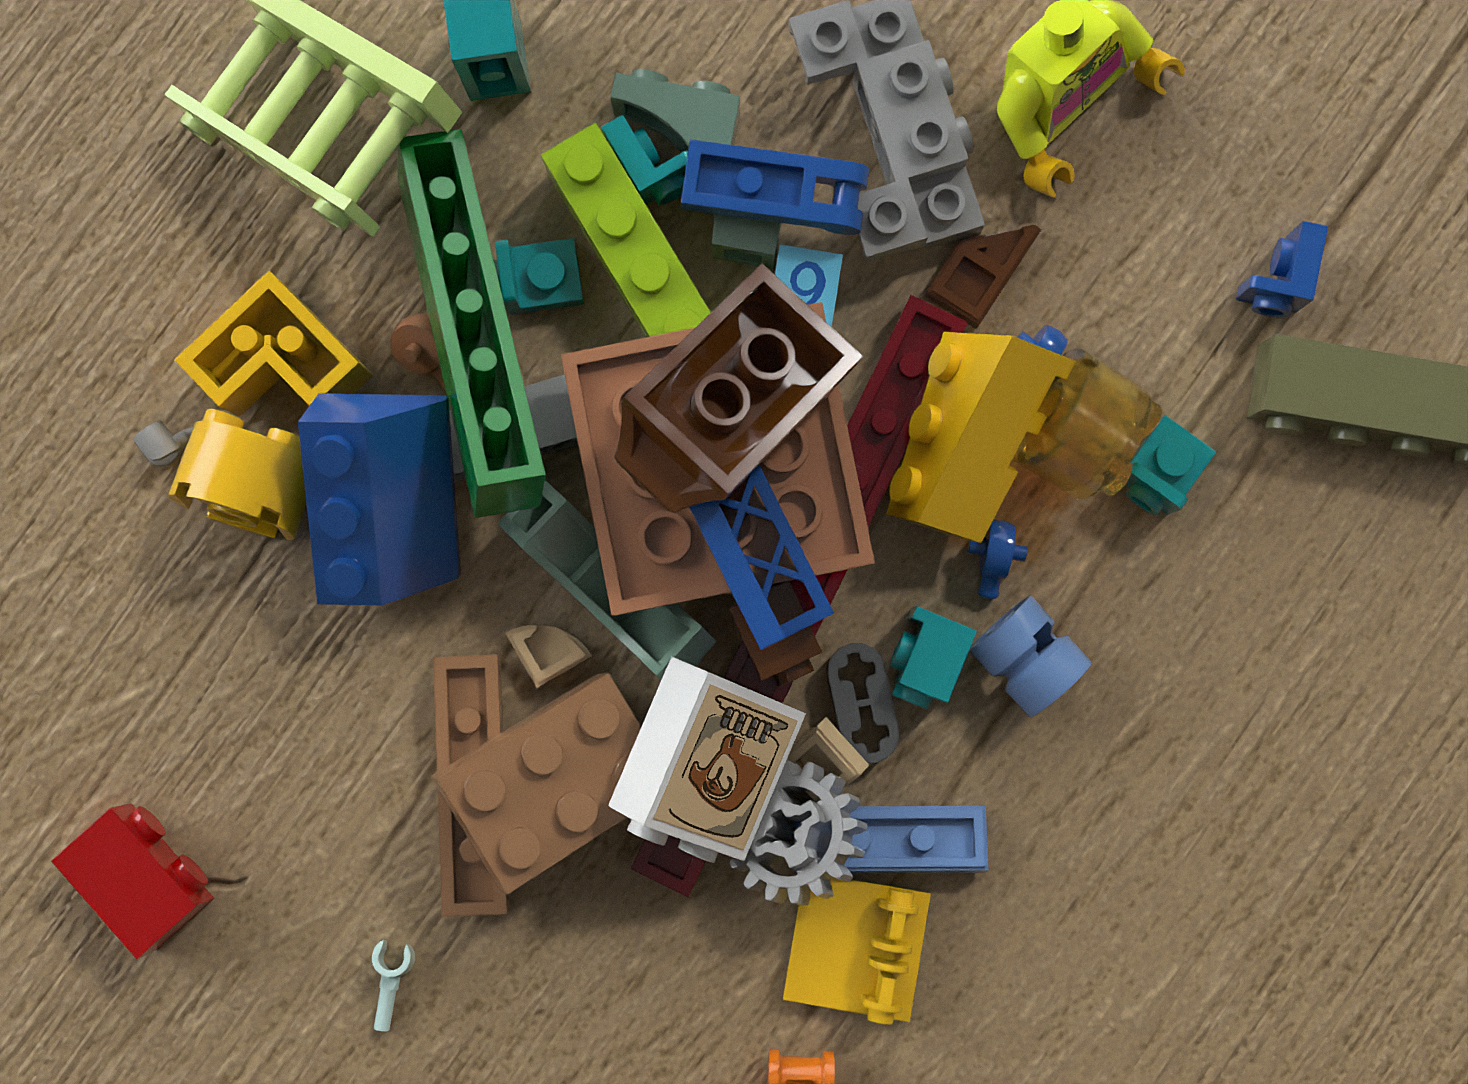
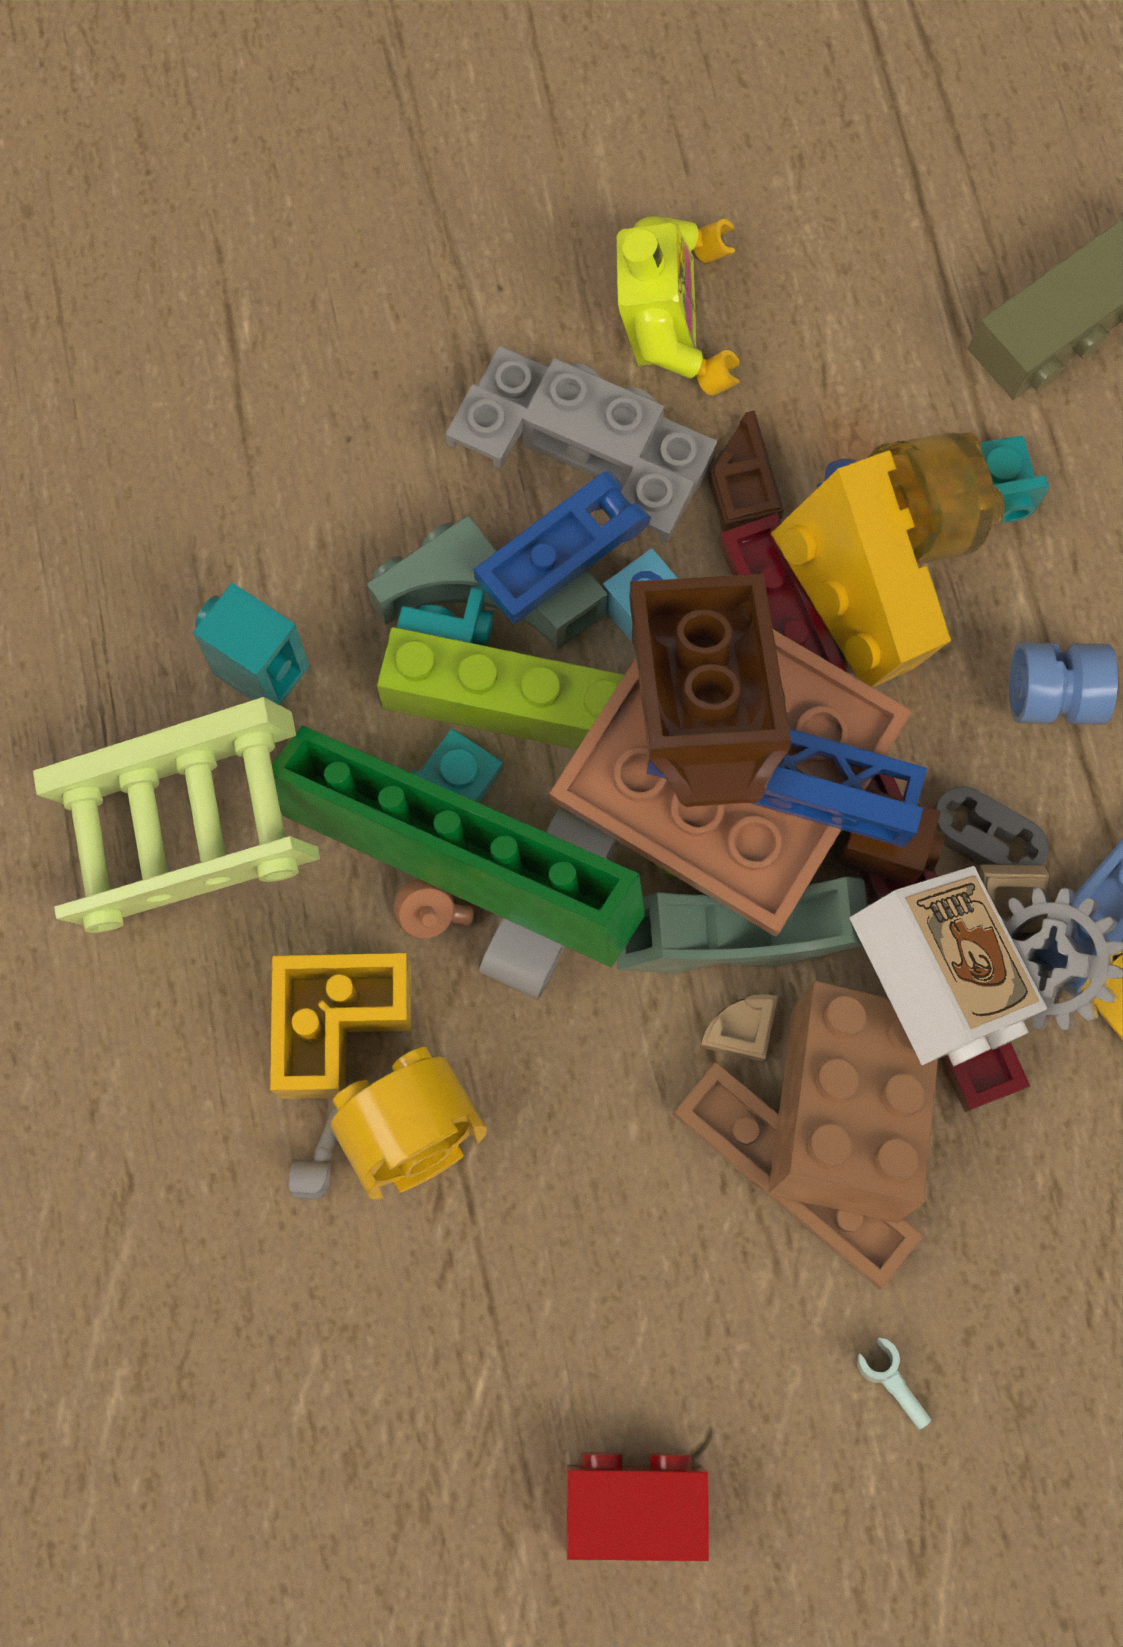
camera: 50 degrees left, 10 degrees down
blue slope [298,393,461,606] -> none
teal brick [889,606,977,710] -> none
blue piece [967,520,1027,599] -> none
blue bracket [1236,221,1328,318] -> none

